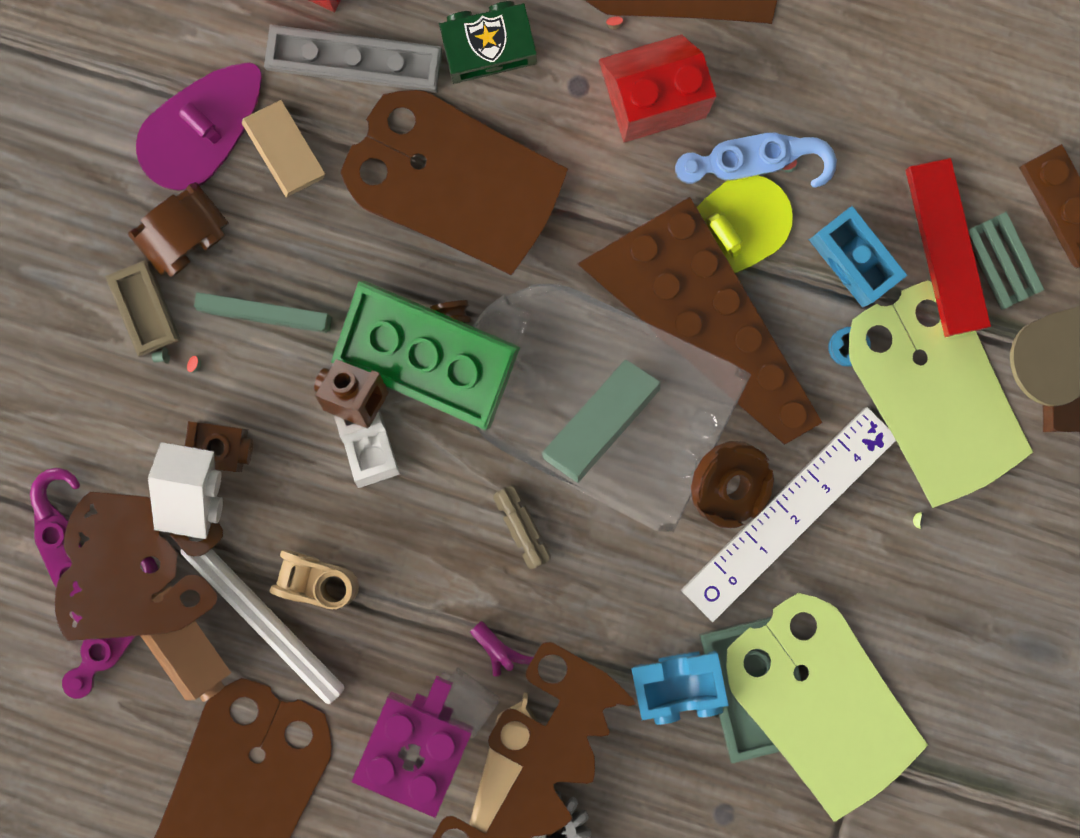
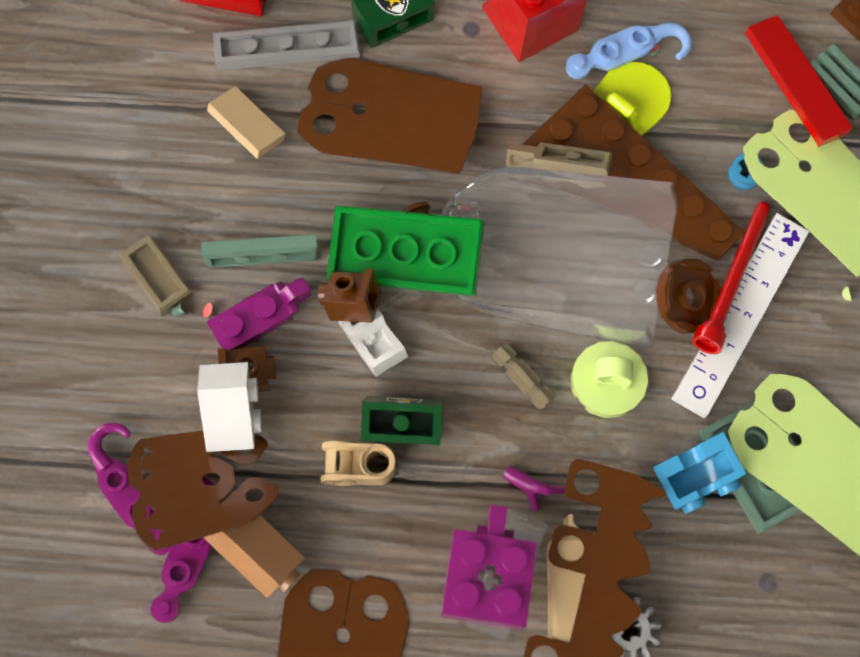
camera: 20 degrees left, 15 degrees down
reddish brown cylinder [128,182,229,278] -> none
magenta shield [136,63,262,191] -> none
white axle [180,537,345,704] -> none
sand green tile [542,359,660,483] -> none
dark azure brick [809,206,907,308] -> none
none -> magenta hinge [206,277,311,350]
none -> dark green brick [361,396,444,445]
none -> dark tan hinge [506,142,613,183]
none -> yellowish green tile [570,341,648,418]
none -> red piece [692,201,770,354]

